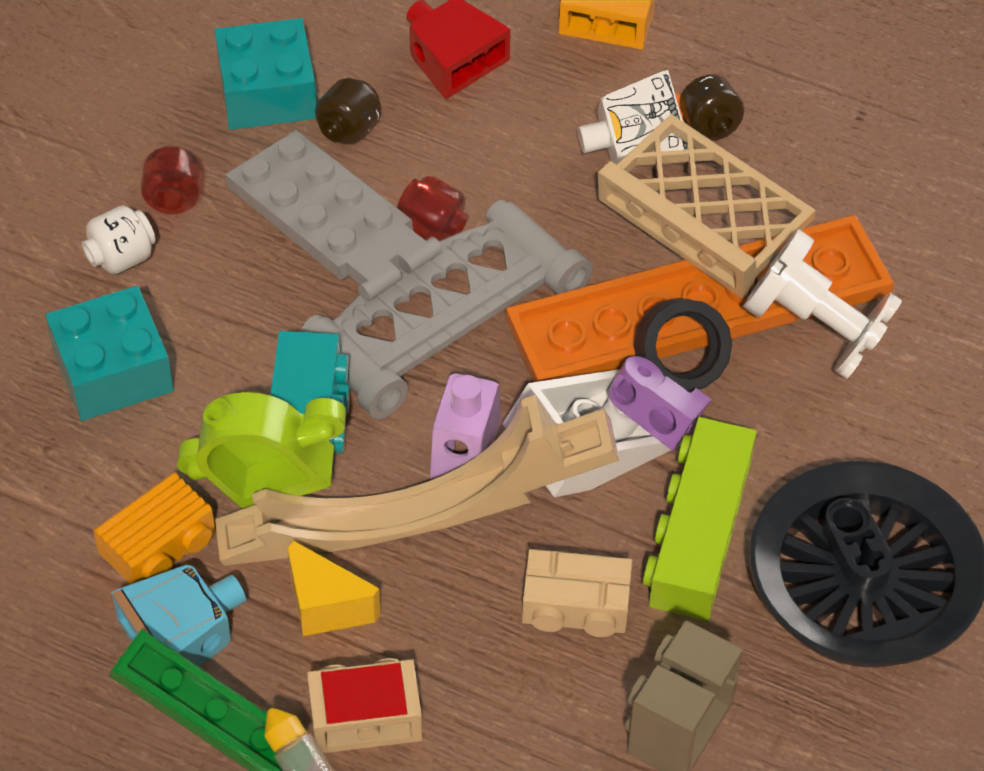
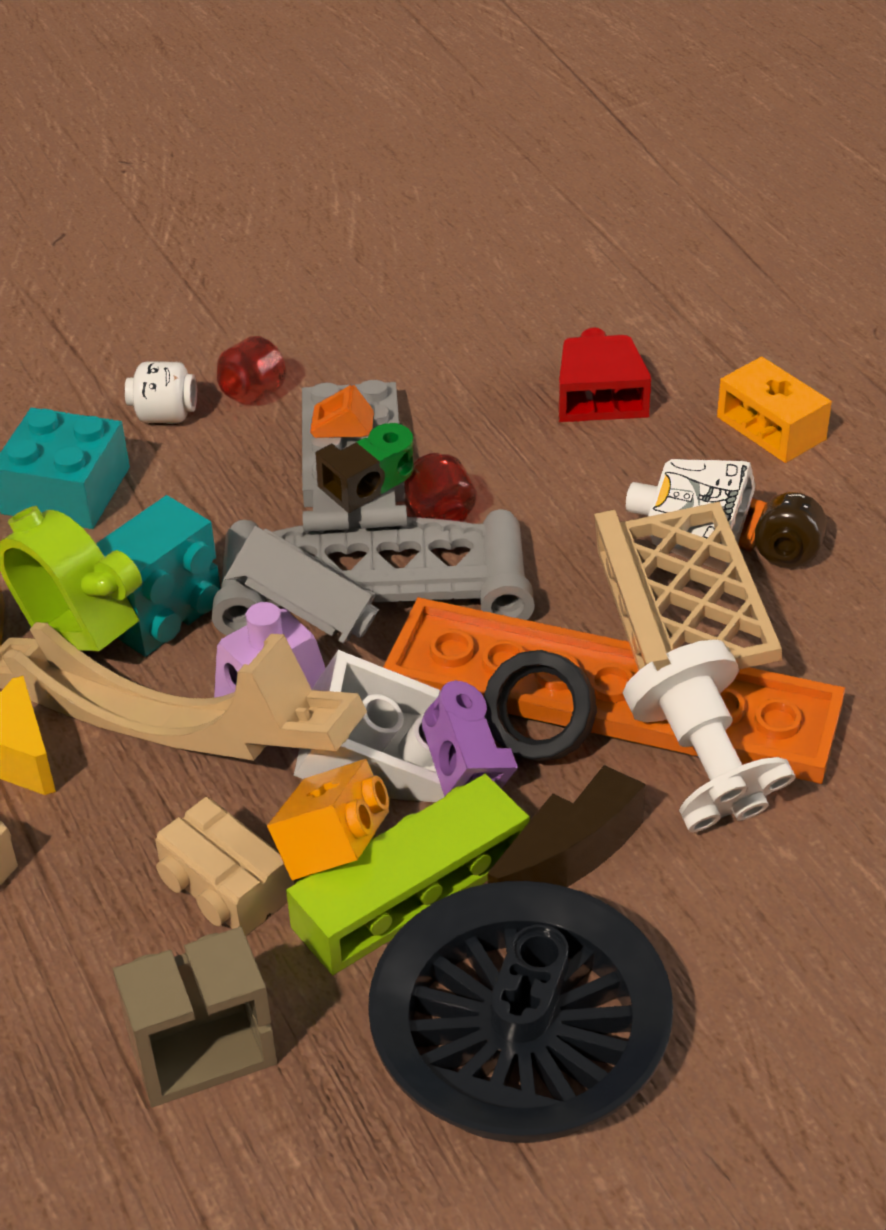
camera: 40 degrees right, 10 degrees down
teal brick [214,18,316,130] -> none
dark brown head [315,78,382,145] -> none
none -> light grey window [223,525,379,643]
none -> light orange brick [267,759,389,880]
none -> orange slope [310,385,374,438]
none -> leg [315,423,414,513]
none -> dark brown slope [487,765,646,887]

